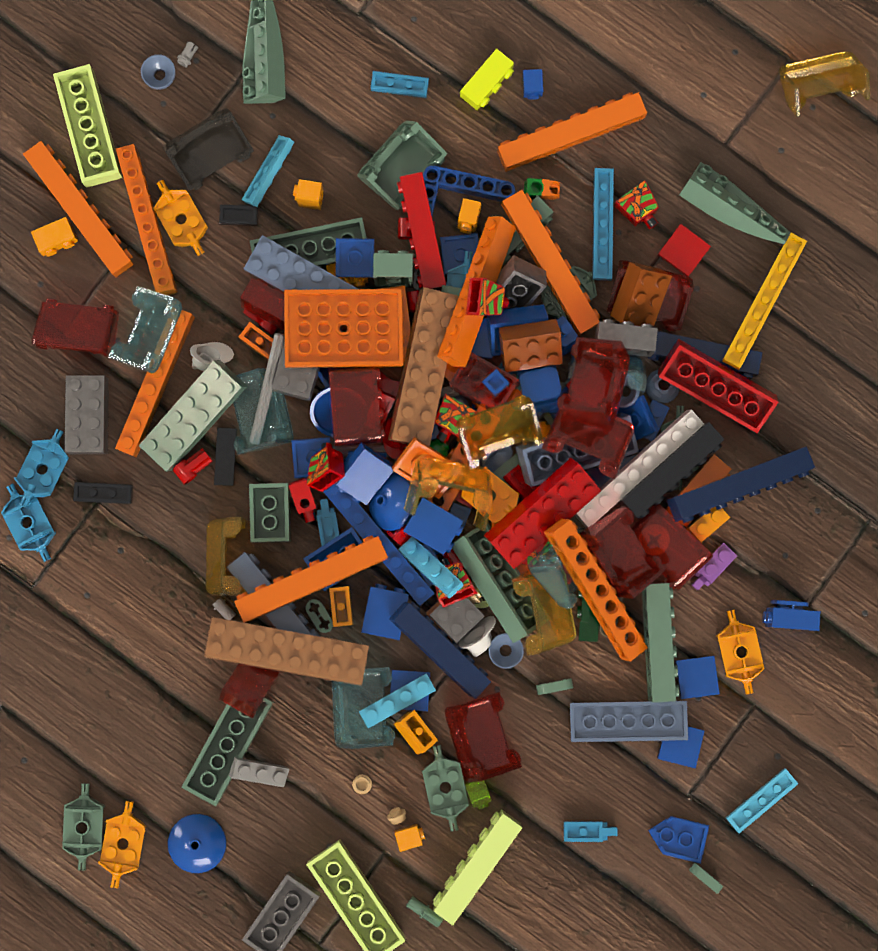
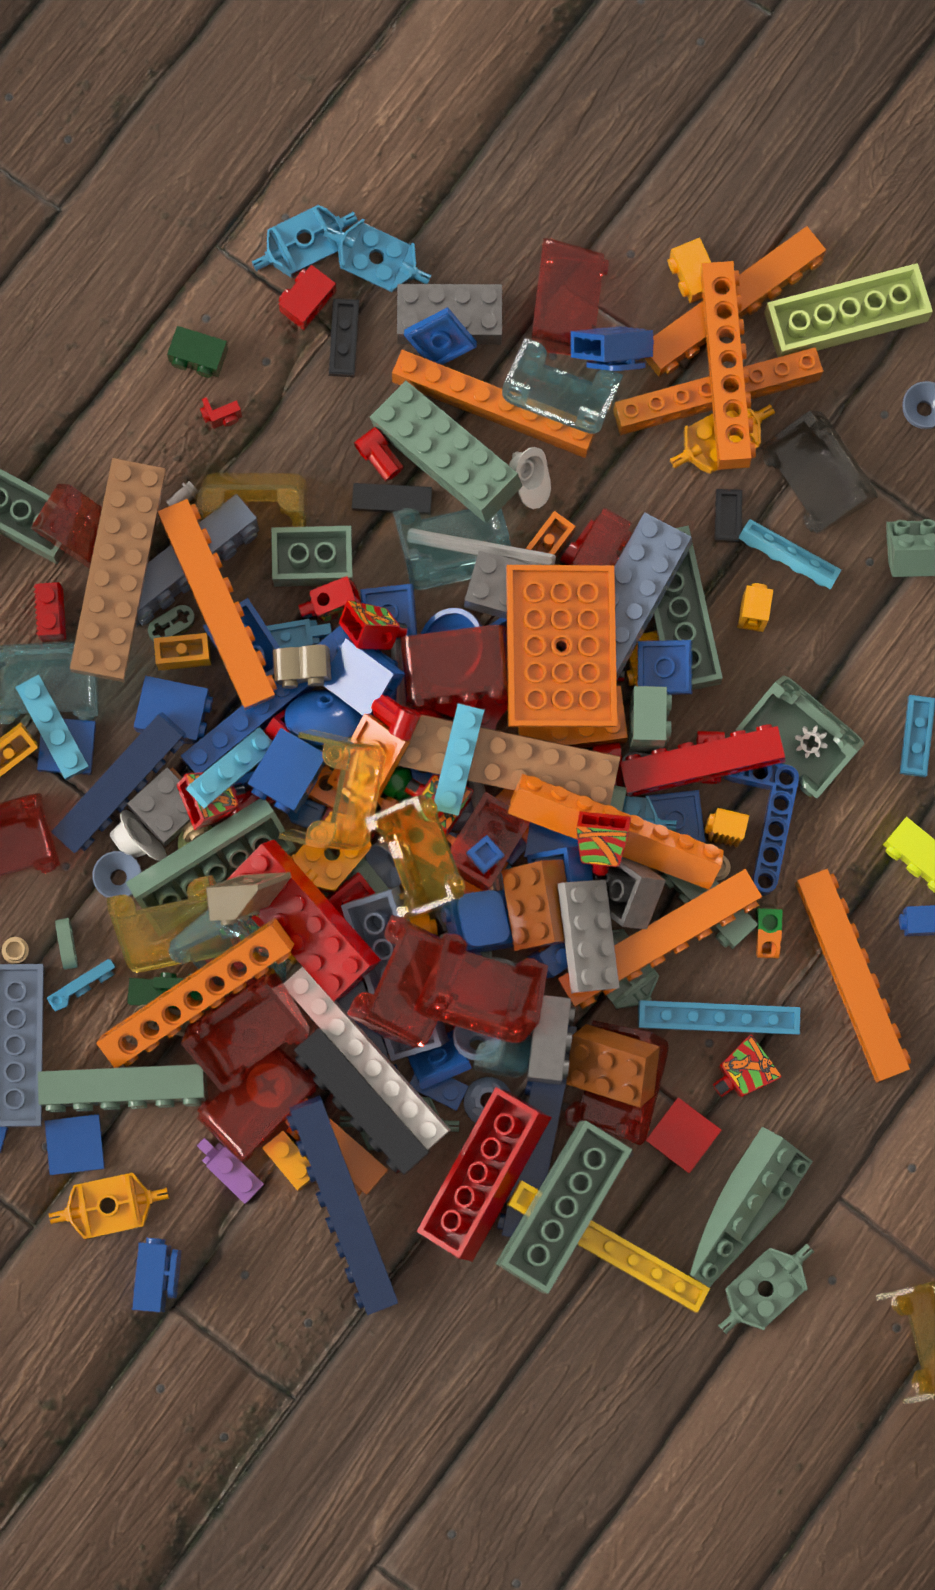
camera: 90 degrees right, 5 degrees down
none -> tan plate [2,937,29,964]
none -> red brick [33,582,66,642]
none -> dark azure hinge [47,959,117,1011]
none -> dark green brick [167,326,228,378]
none -> red bracket [200,397,242,429]
none -> dark tan slope [206,872,291,925]
none -> dark tan brick [273,645,331,689]
none -> red brick [279,265,337,330]
none -> red piece [371,695,421,741]
none -> blue tile [404,307,477,365]
none -> medium azure plate [432,703,484,816]
none -> sand green brick [495,1121,632,1294]
none -> light grey plate [558,880,619,993]
none -> blue brick [571,326,654,371]
none -> orange brick [700,261,756,470]
none -> sand green plate [718,1244,814,1334]
none -> white gear [795,725,828,758]

